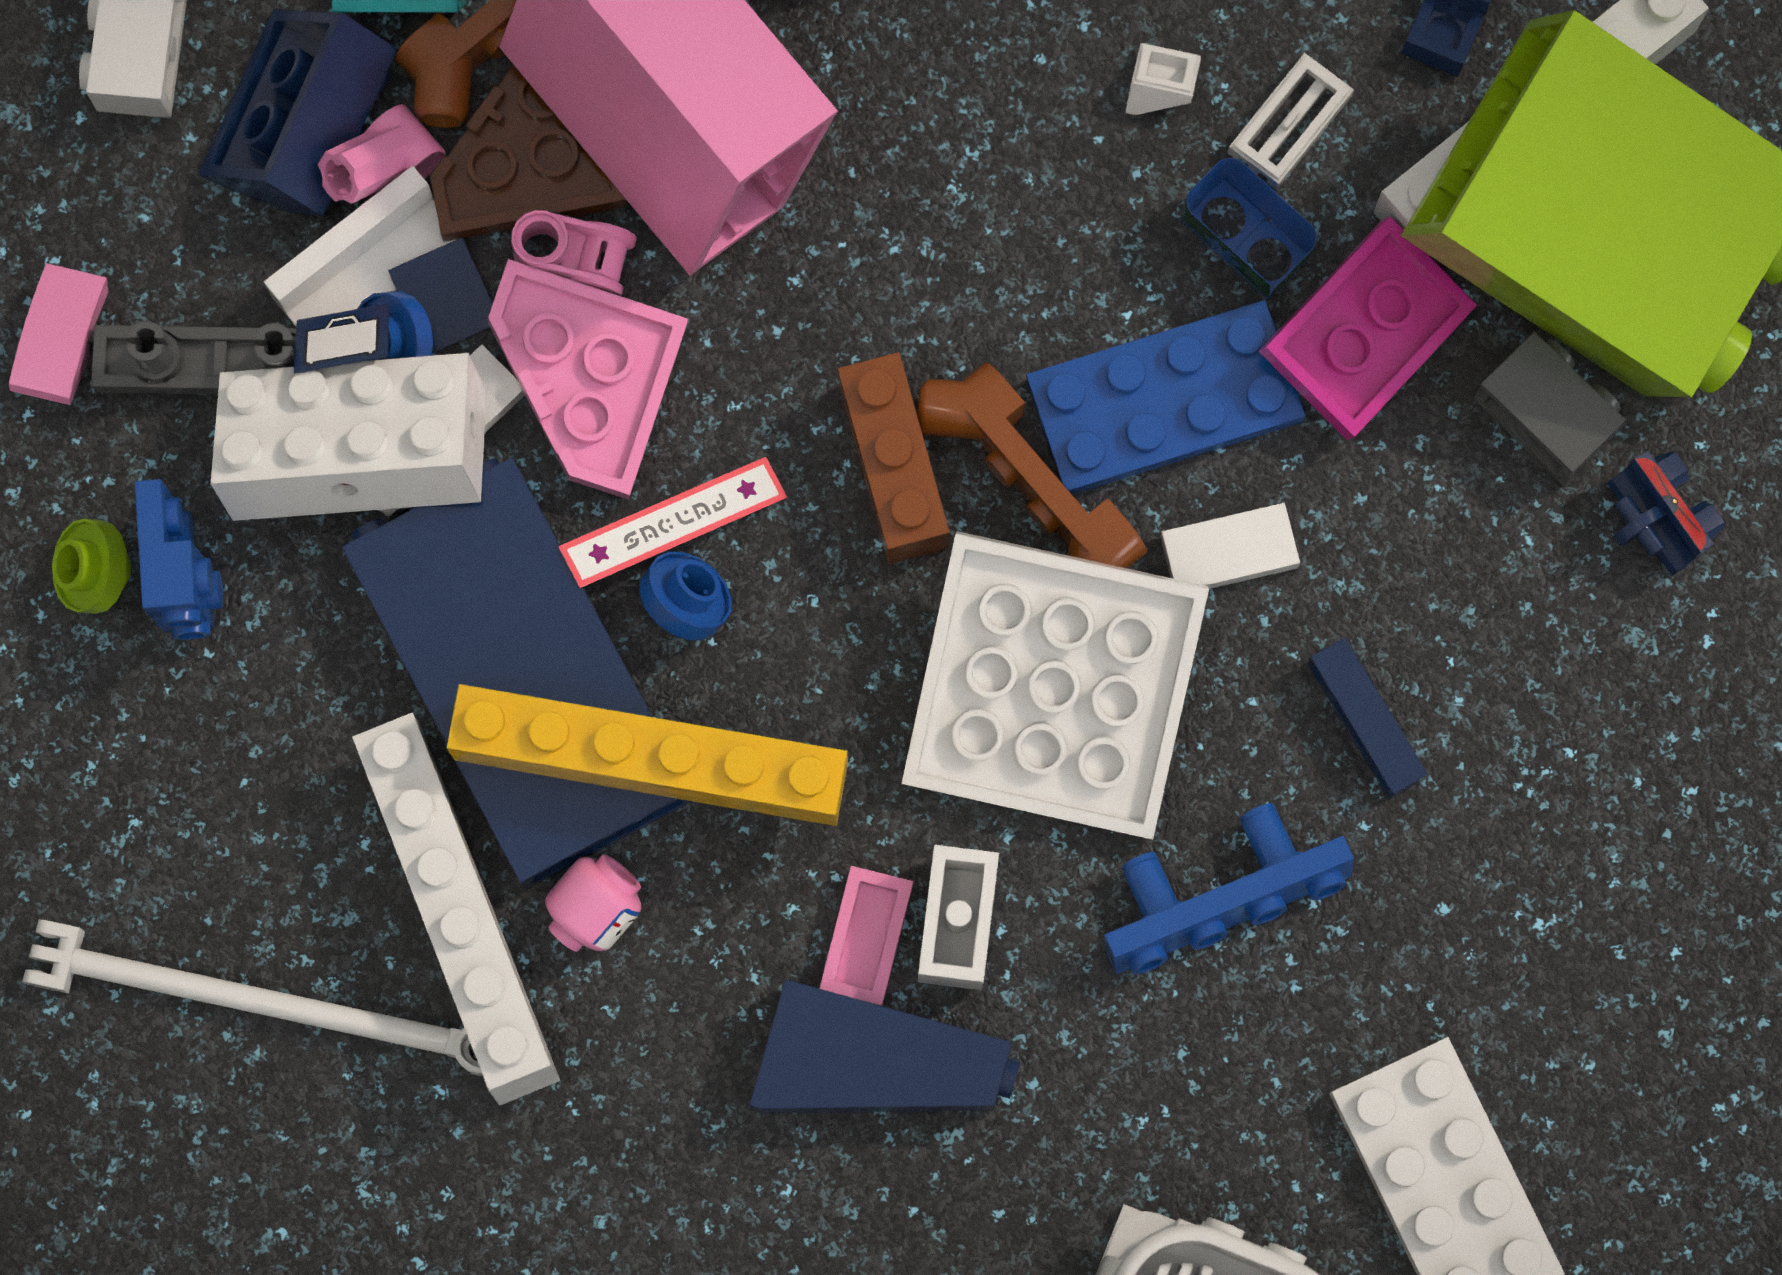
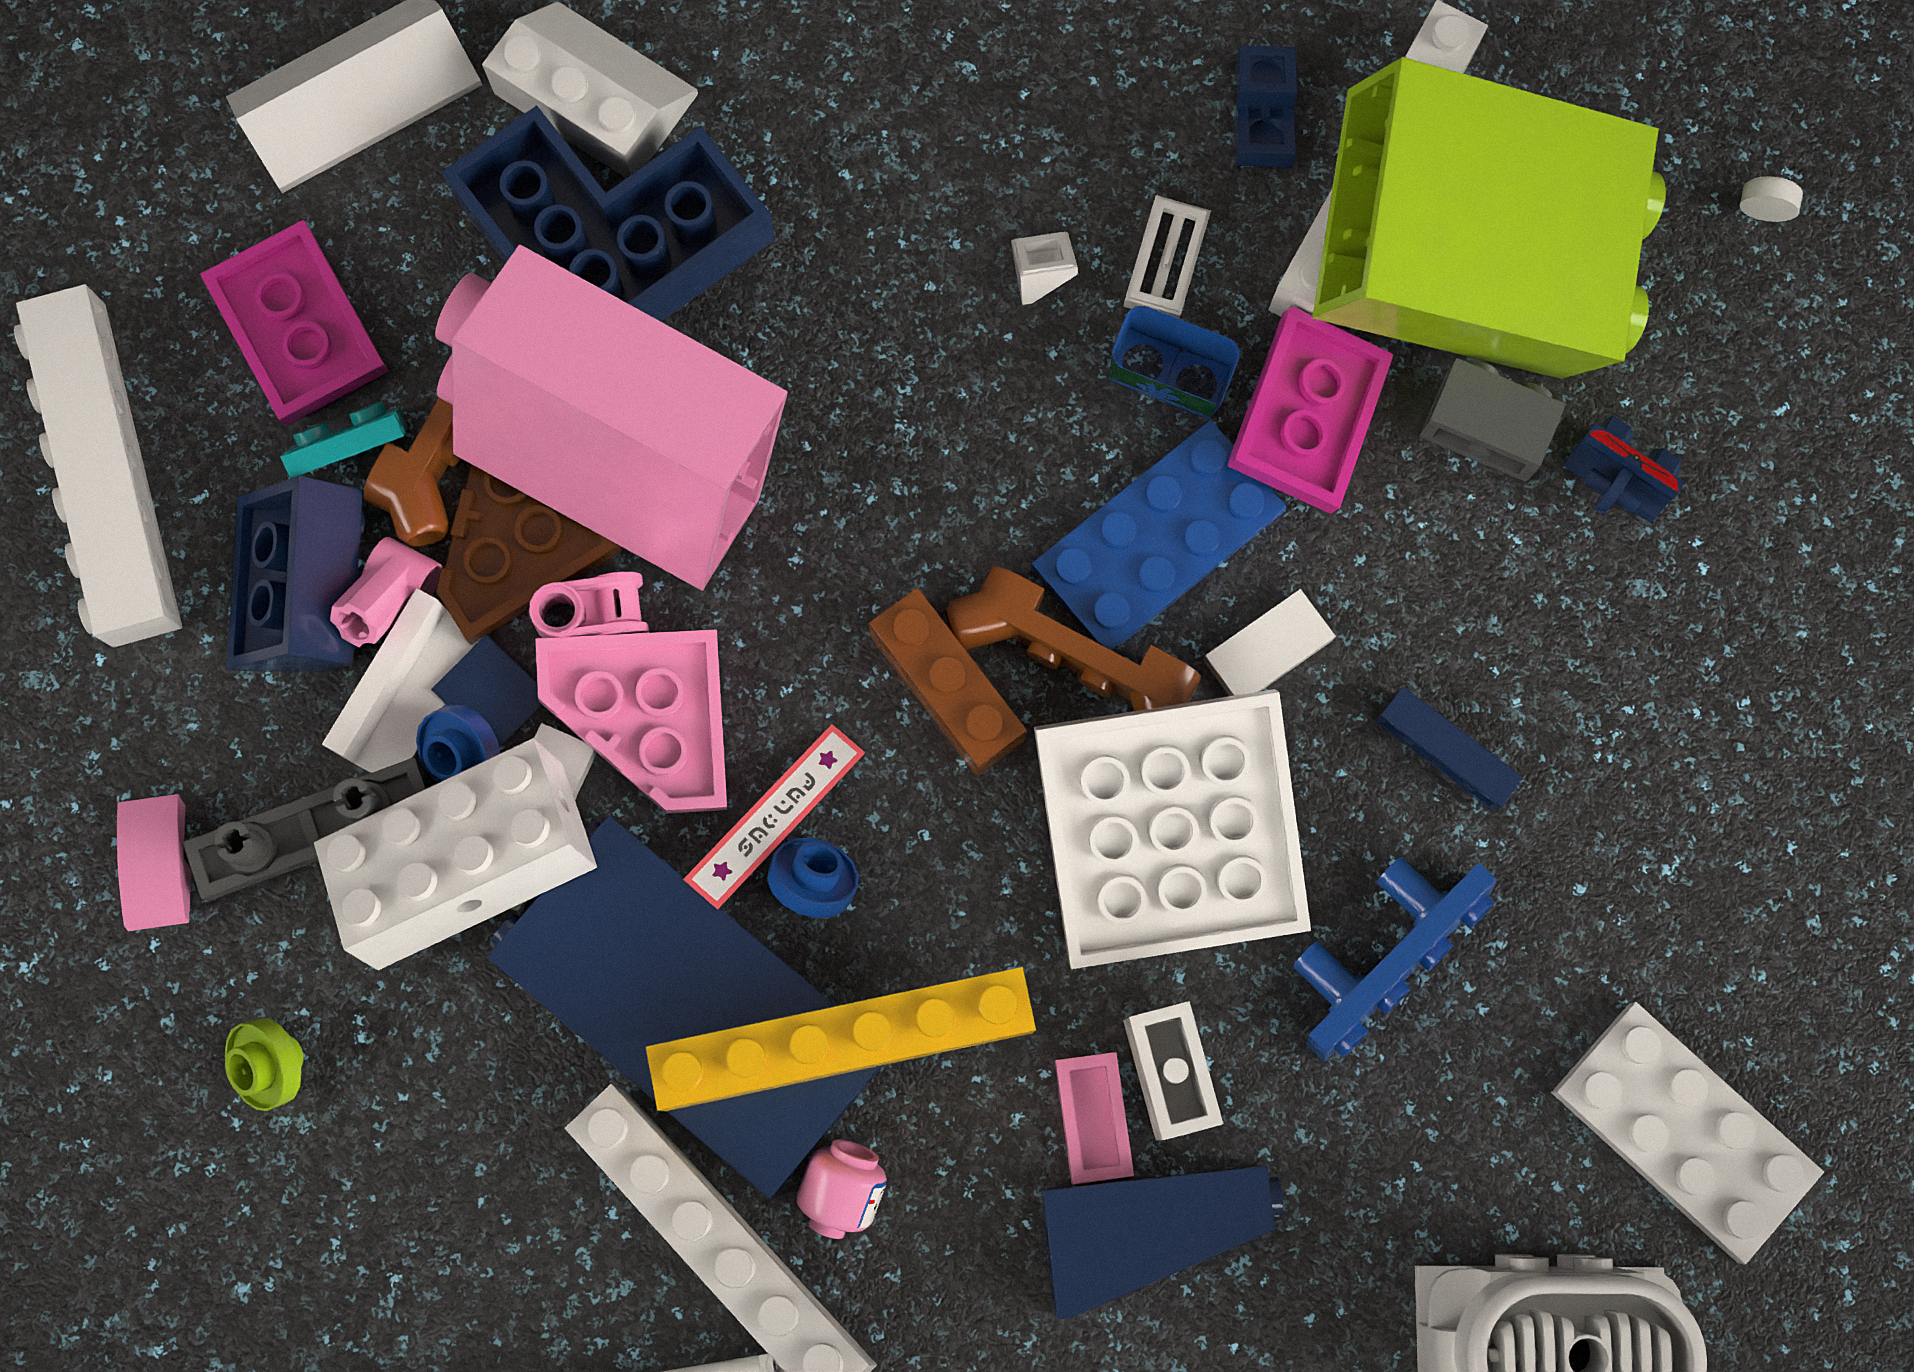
camera: 25 degrees left, 0 degrees up
blue plate [135,479,224,640] -> none
sticker [294,303,389,374] -> none

